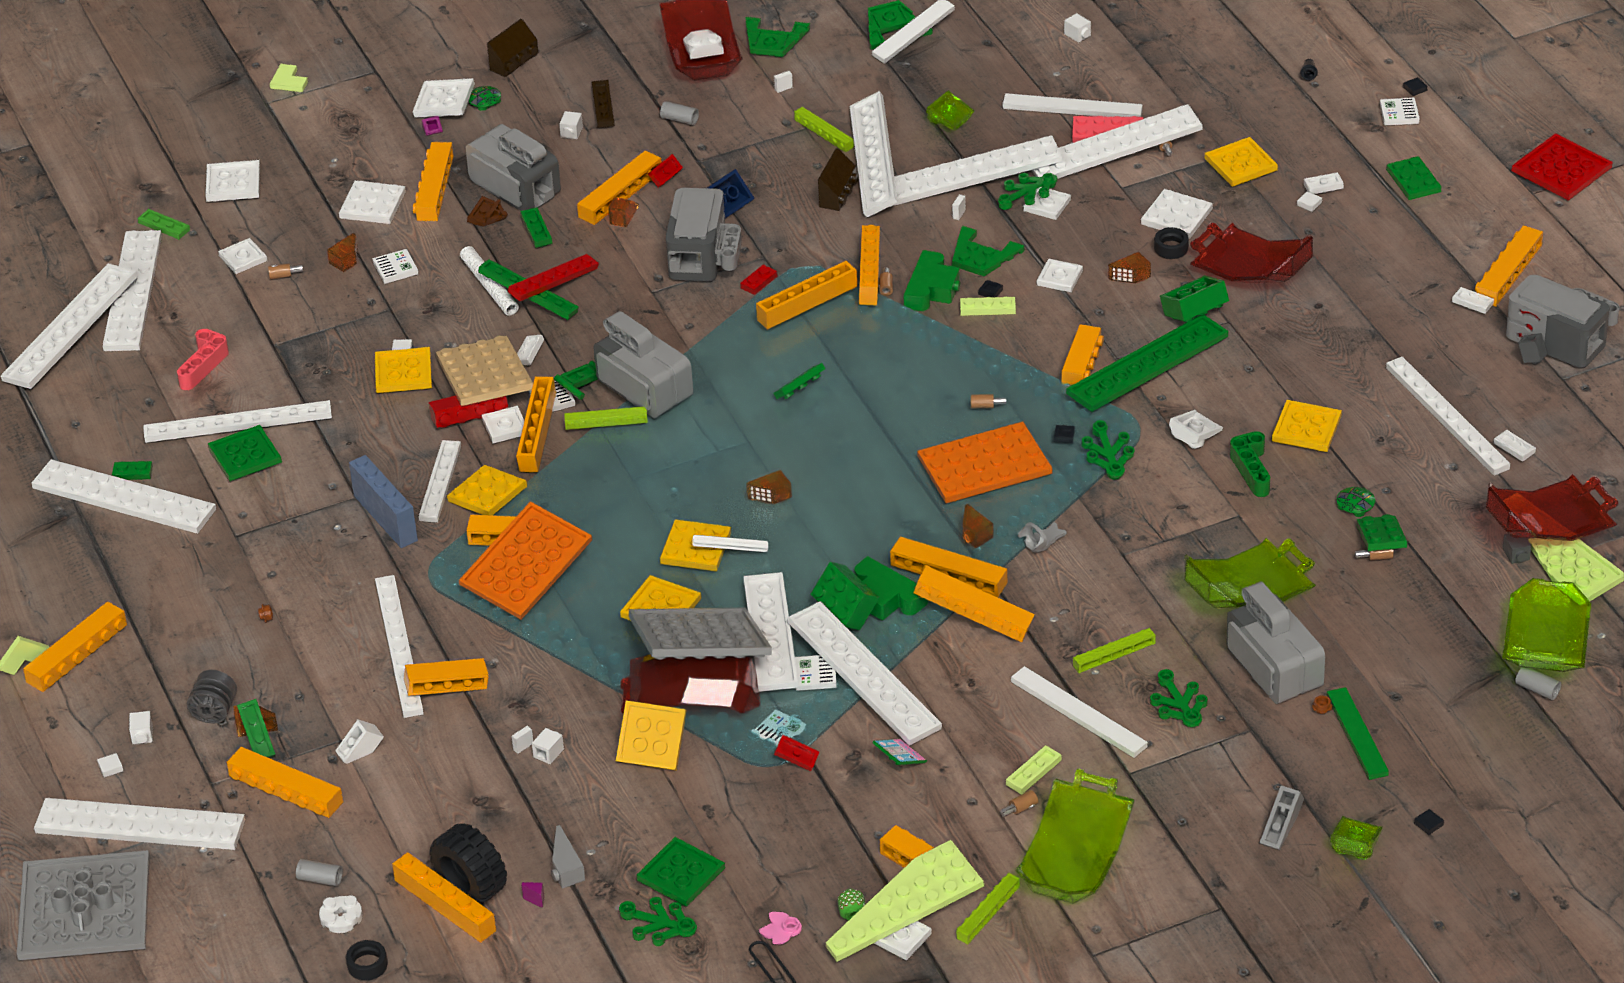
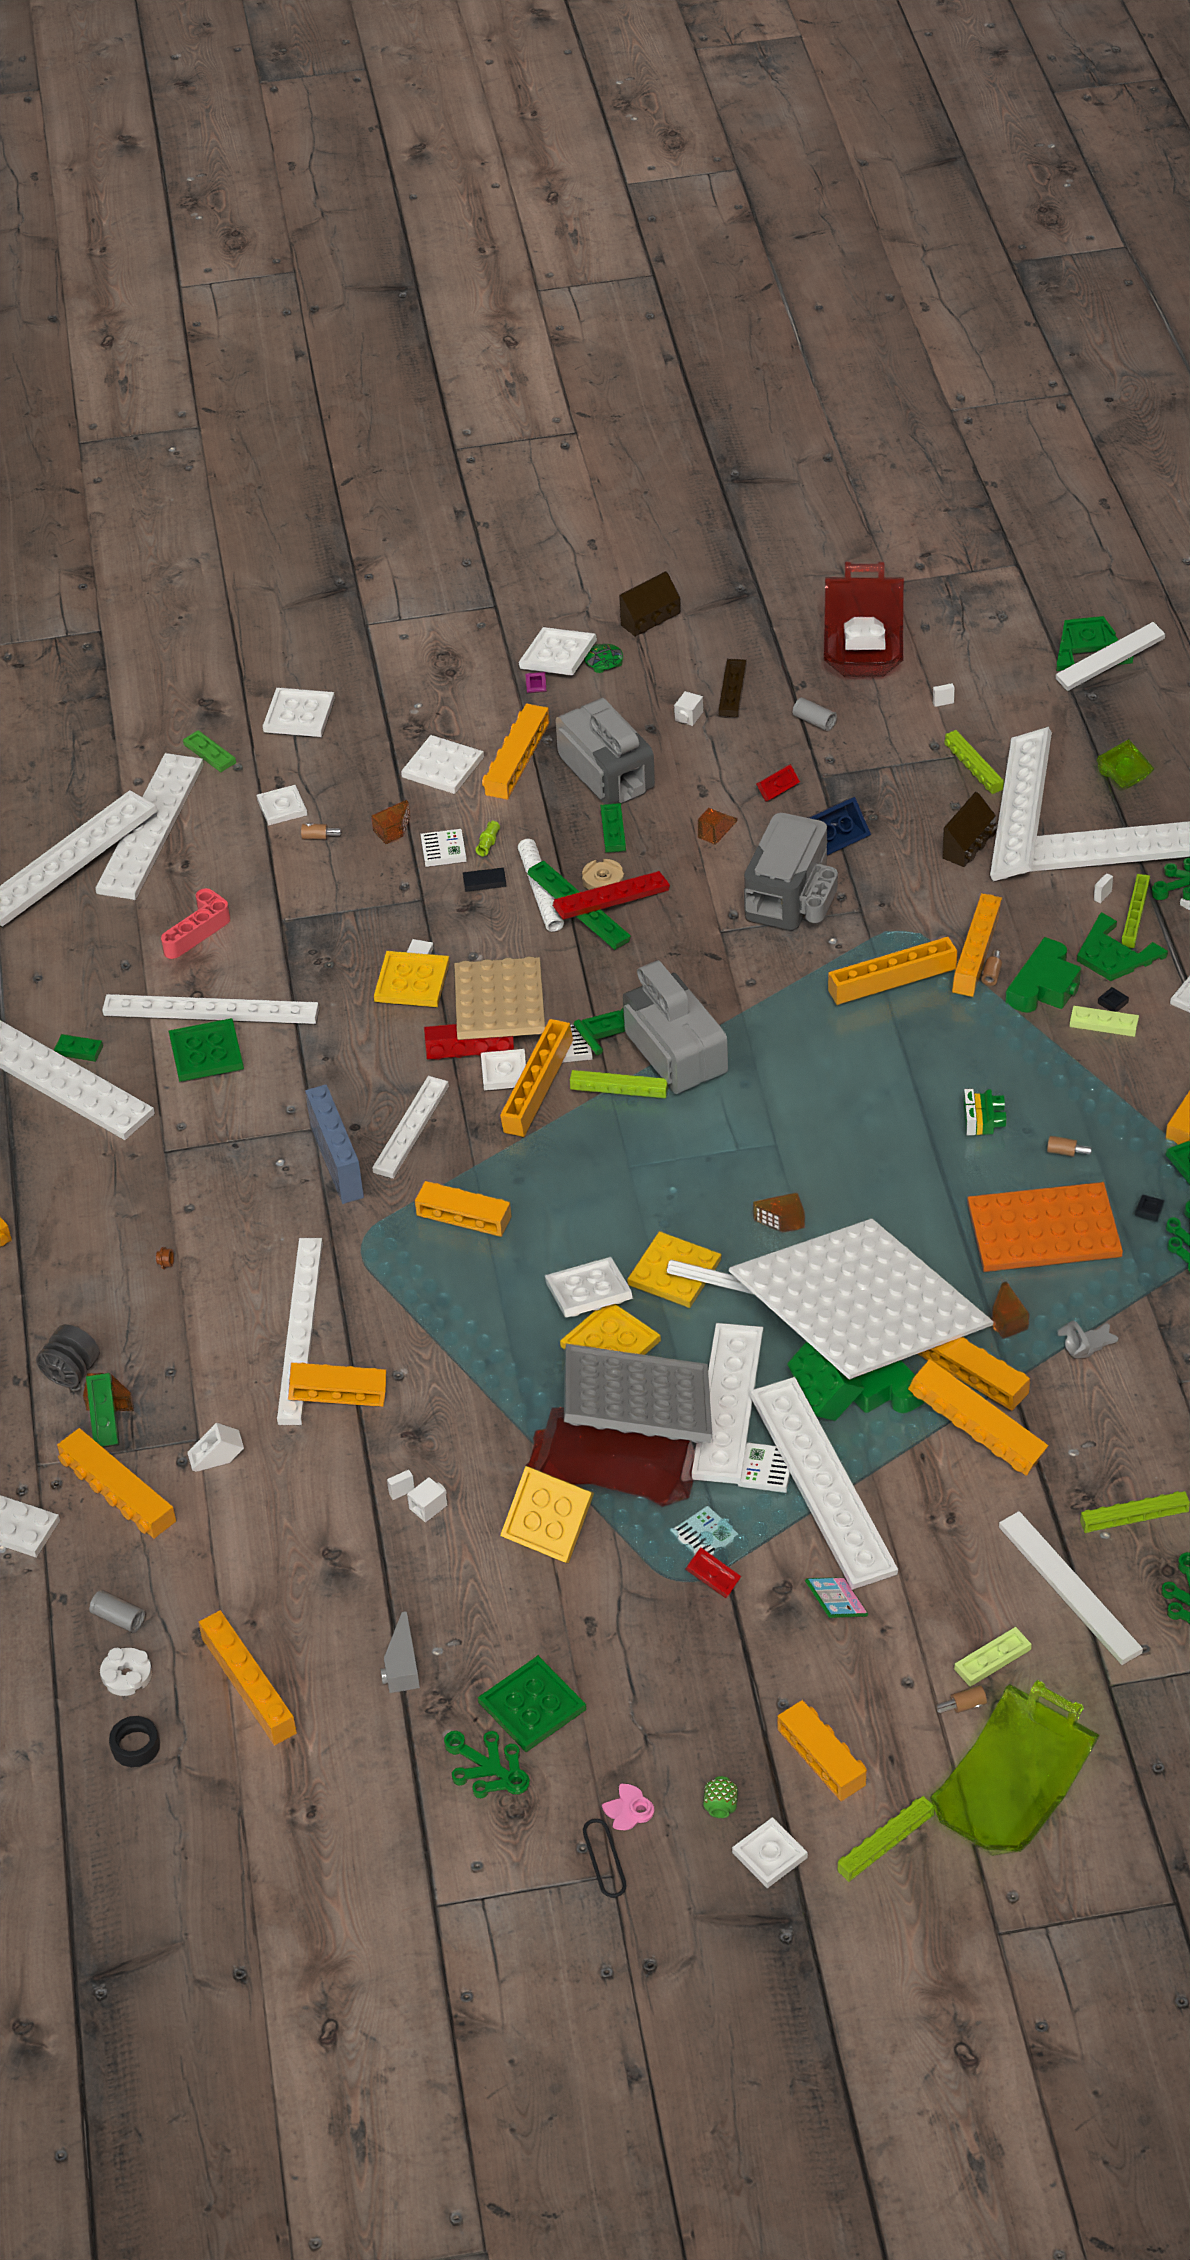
camera: 15 degrees right, 5 degrees up
yellowish green tile [270,64,308,92] -> none
black tyre [429,823,507,905] -> none
yellow plate [447,465,527,516] -> none
orange plate [459,501,593,620] -> none
reddish brown slope [467,196,508,227] -> none
white plate [517,335,544,366] -> none
magenta slope [521,882,544,907] -> none
light orange brick [577,150,662,225] -> none
red plate [740,264,777,295] -> none
green wing [745,17,810,57] -> none
green plate [773,363,826,399] -> none
yellowish green wing [826,840,984,962] -> none
none -> black tile [463,867,507,892]
none -> lime pin [476,821,500,856]
none -> white plate [545,1257,633,1318]
none -> tan plate [582,859,624,890]
none -> white baseplate [729,1219,994,1379]
none -> green hips [964,1089,1006,1136]
none -> lime piece [1122,874,1150,948]

